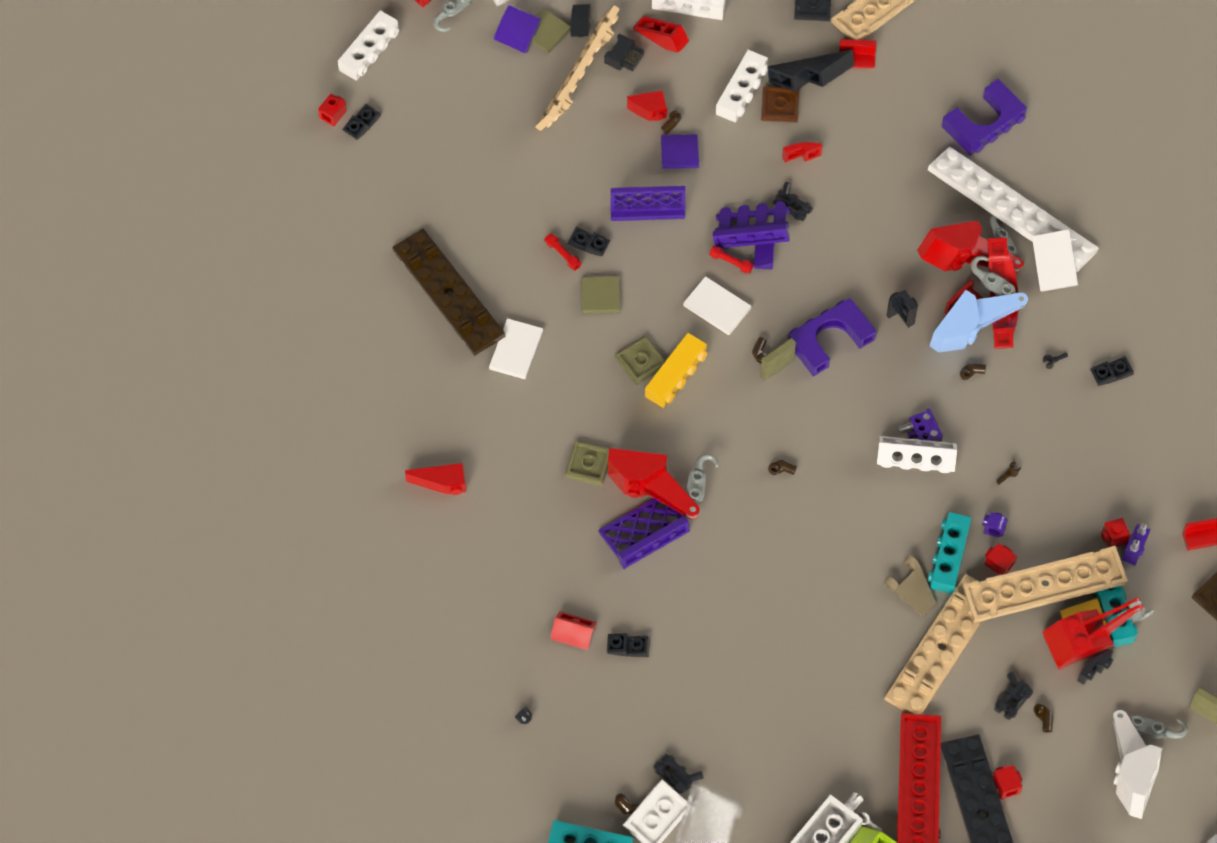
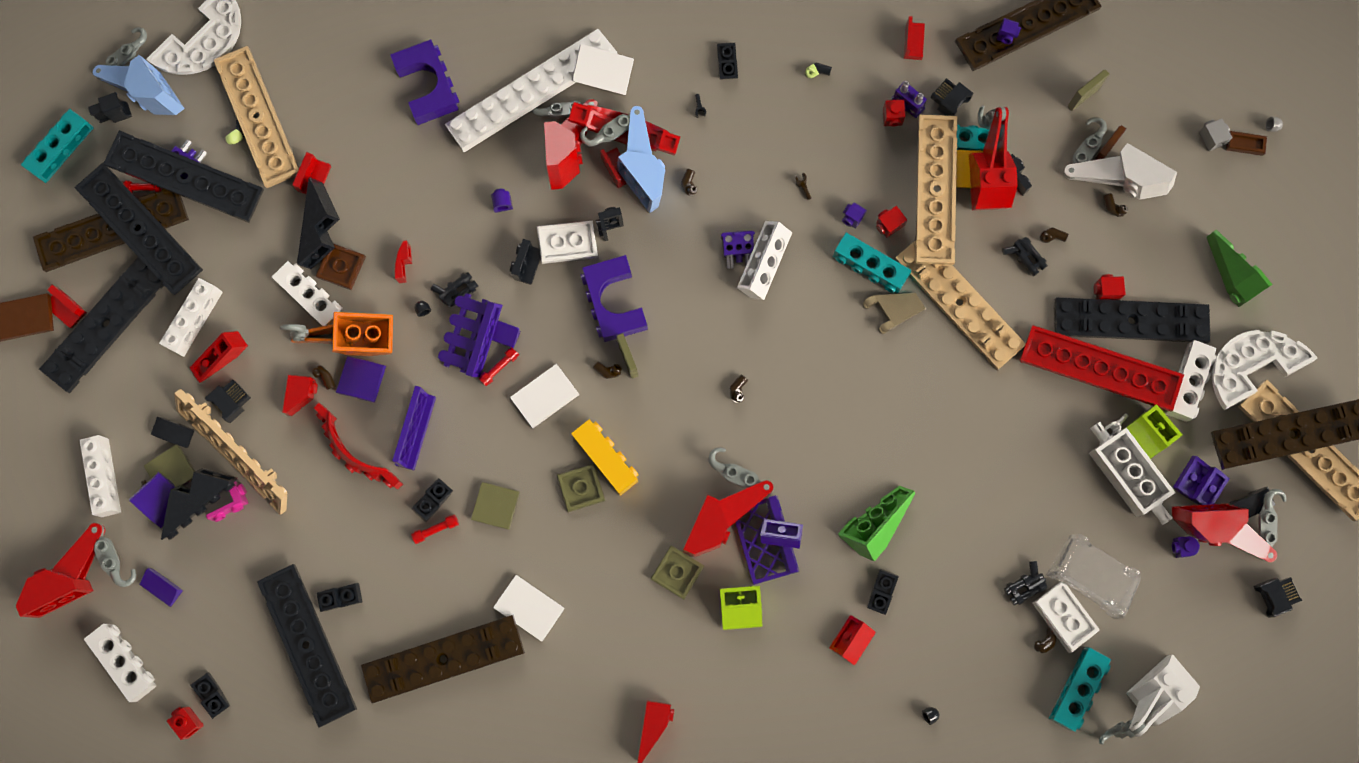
camera: 70 degrees left, 15 degrees up
none -> dark purple slope [139,568,183,607]
none -> black slope [161,468,238,540]
none -> dark pink bracket [206,481,249,522]
none -> black piece [257,564,357,728]
none -> orange slope [280,312,393,356]
none -> red piece [314,403,403,489]
none -> black slope [317,583,363,612]
none -> black hinge [414,301,431,317]
none -> dark purple plate [491,189,513,213]
none -> black bracket [510,239,541,285]
none -> white tile [537,220,598,264]
none -> lime slope [720,586,762,630]
none -> dark purple slope [760,519,803,549]
none -> arm [805,63,832,78]
none -> bright green wedge [838,486,915,561]
none -> black piece [930,78,974,116]
none -> reddish brown tile [1095,125,1127,160]
none -> dark brown arm [1103,193,1128,217]

